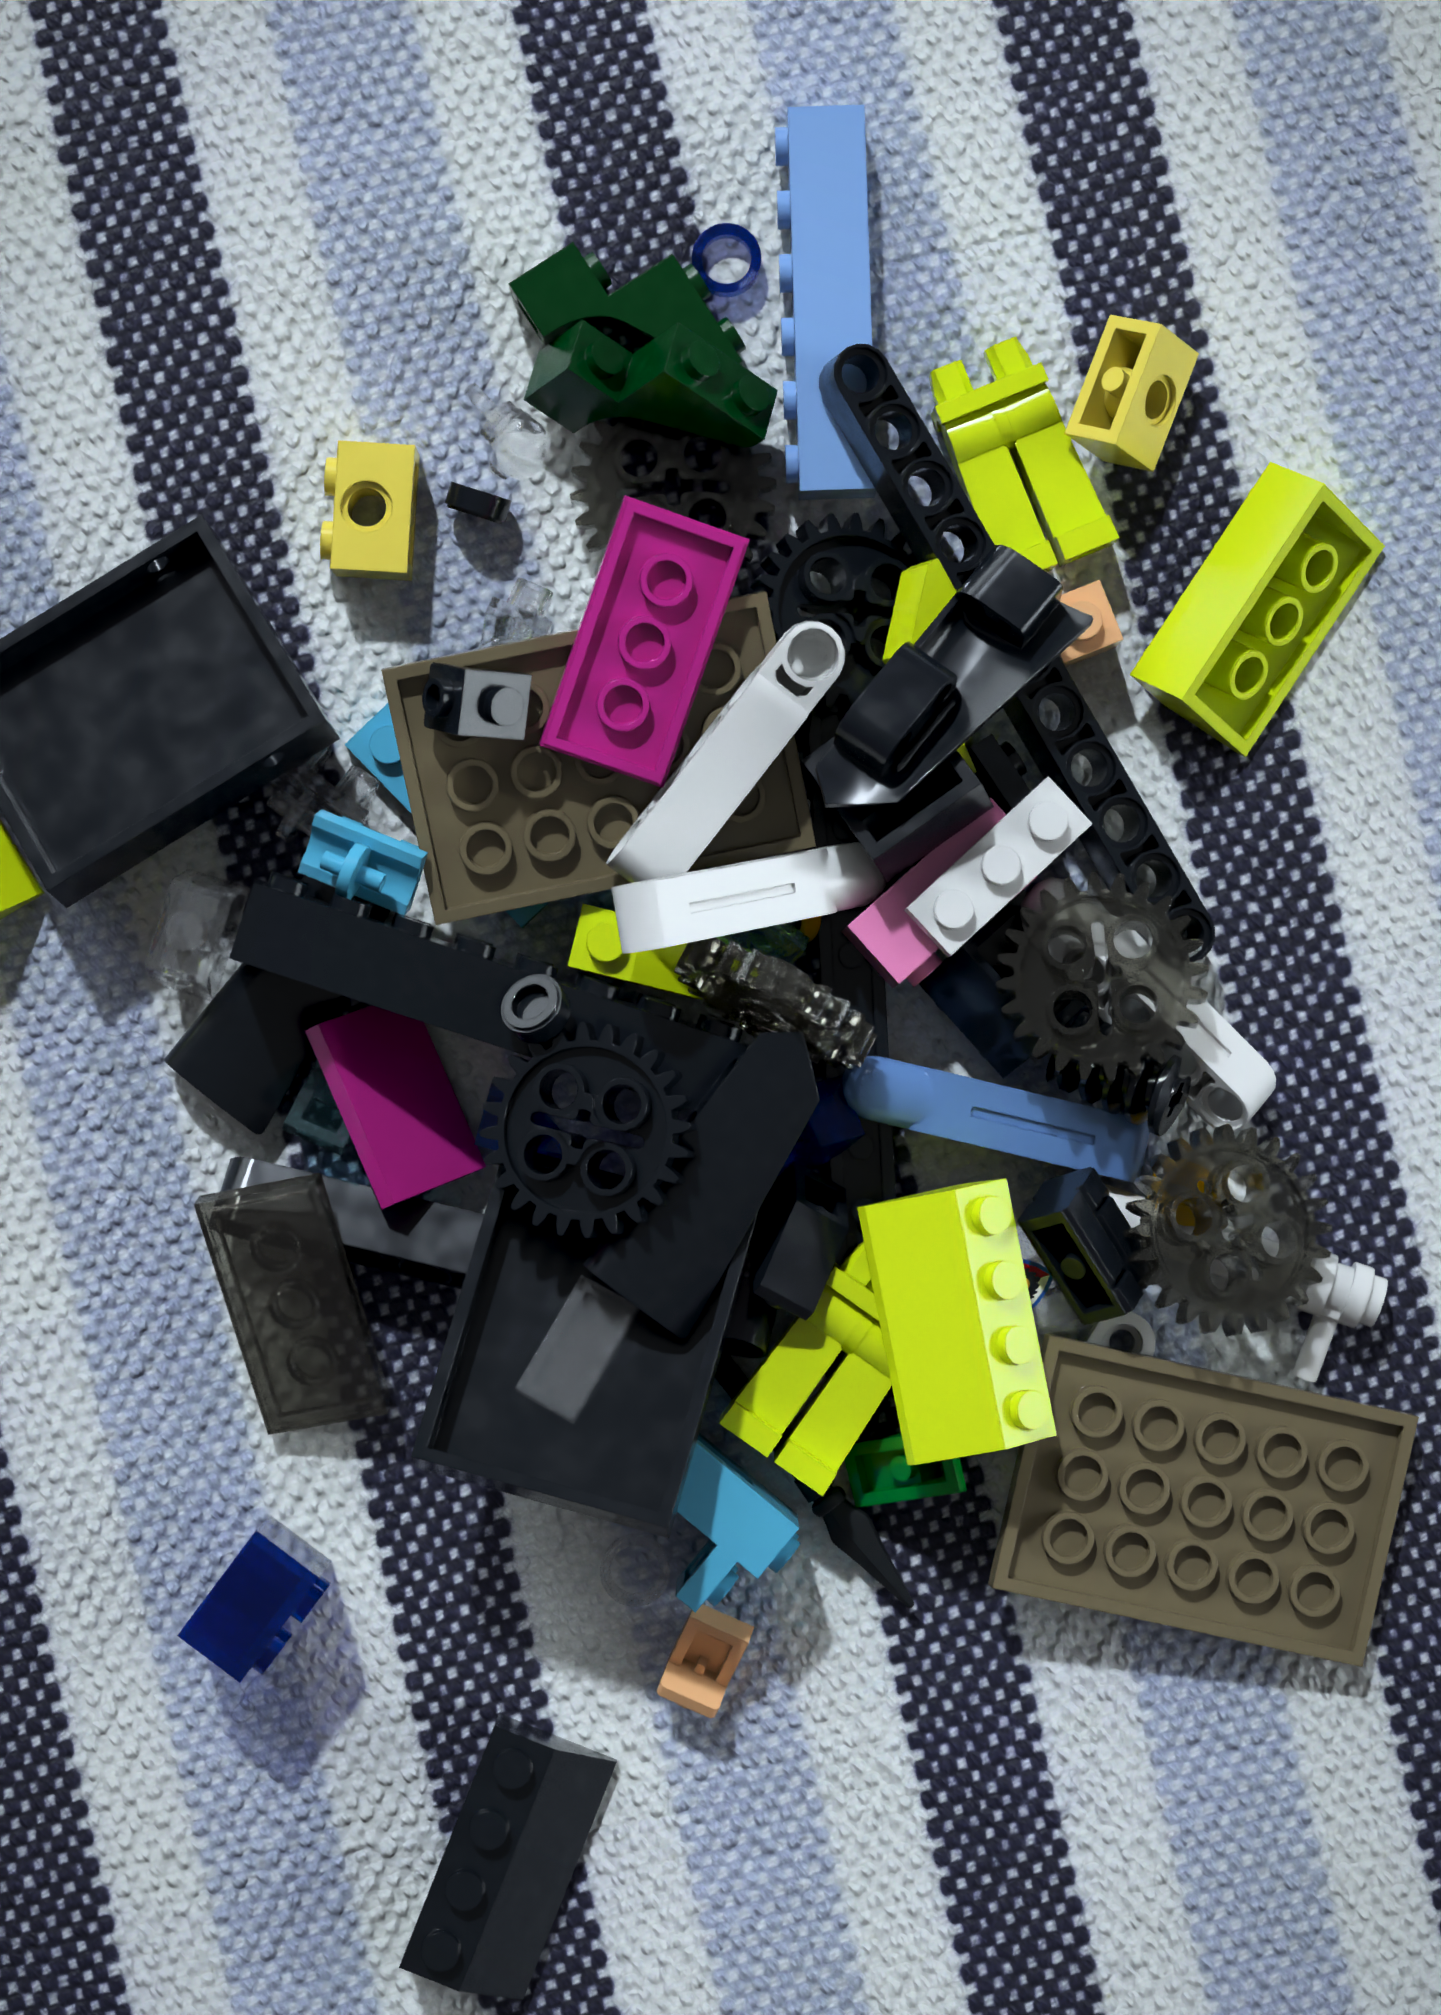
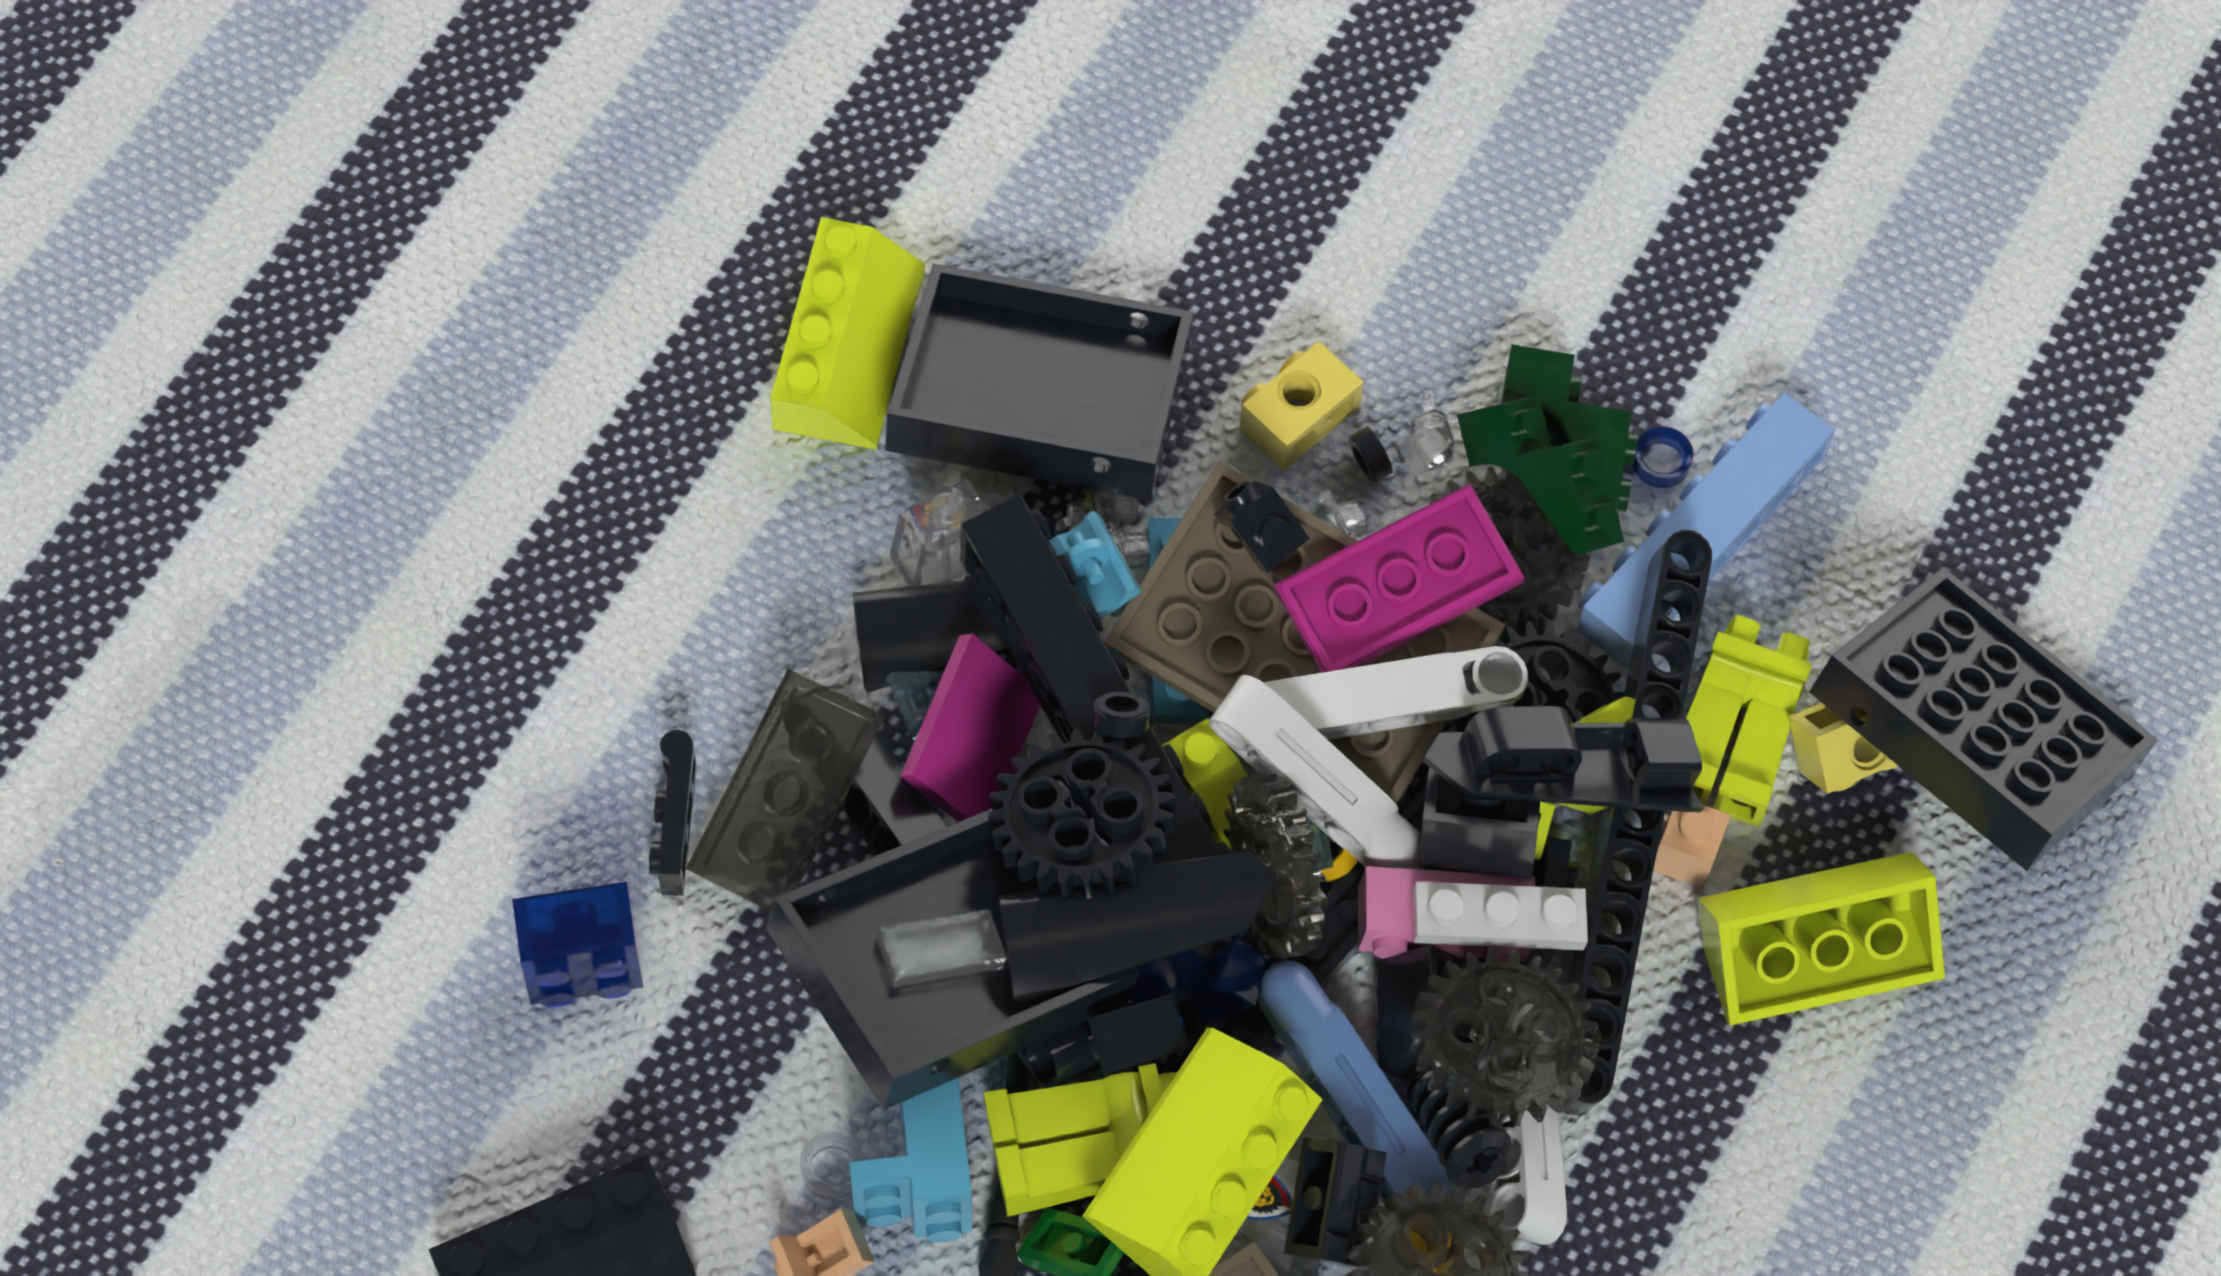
camera: 40 degrees right, 25 degrees down
none -> black plate [649,730,697,896]
none -> black piece [1809,567,2158,871]

